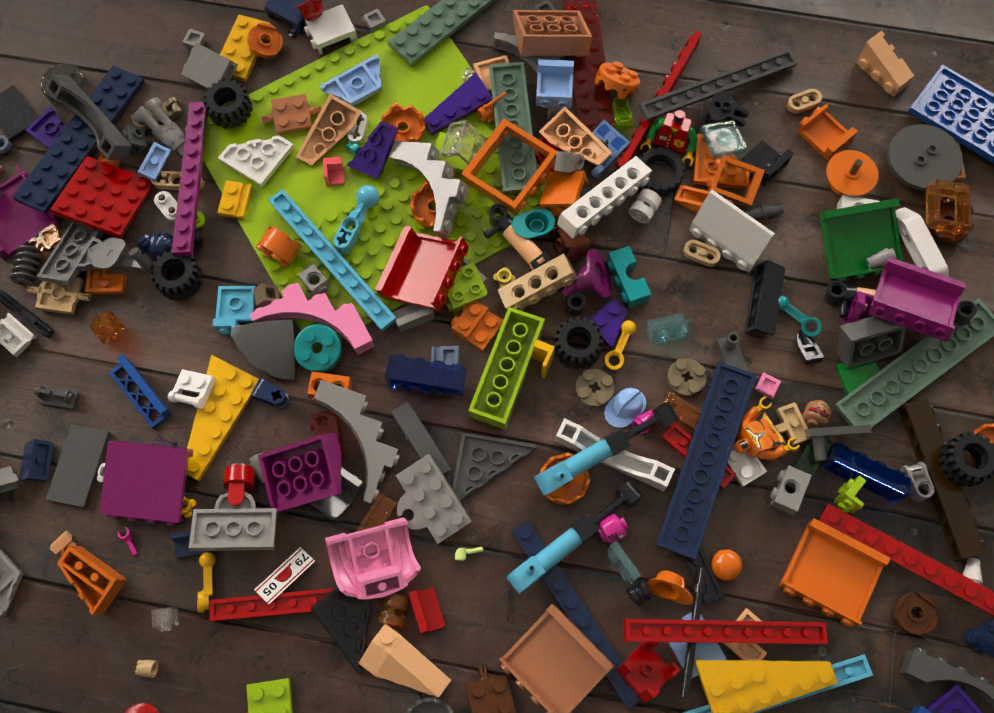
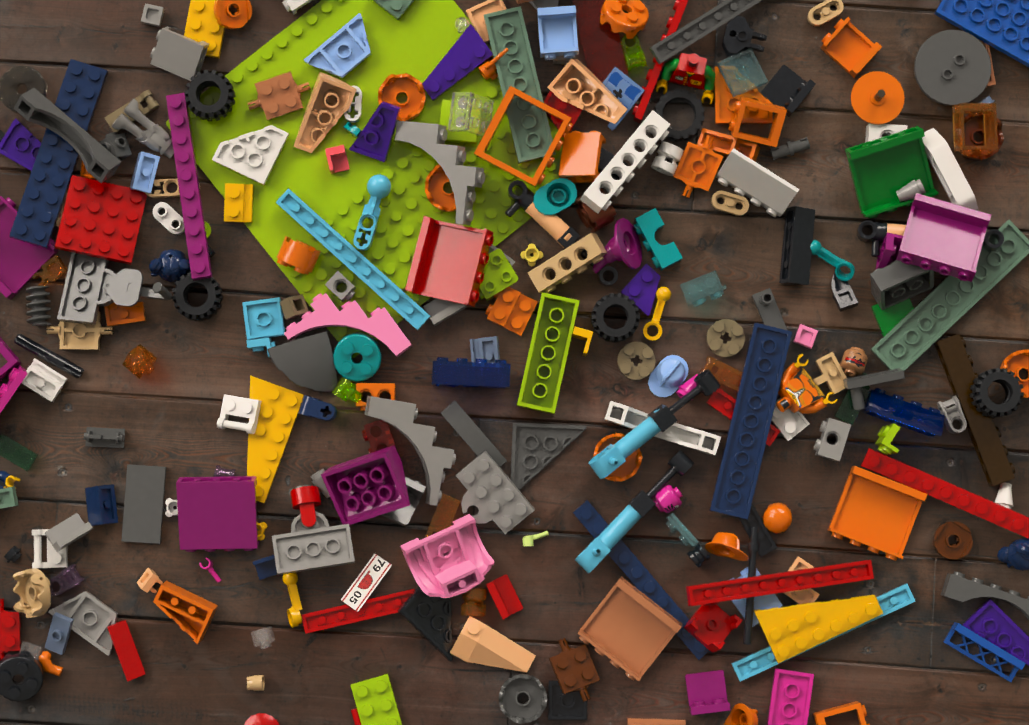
camera: 10 degrees left, 15 degrees up
blue fence [109,354,172,429] -> none
light grey piece [554,151,584,172] -> none
none -> red tile [107,620,146,682]
none -> clear neon green pin [332,377,361,402]
none -> orange plate [673,135,723,198]

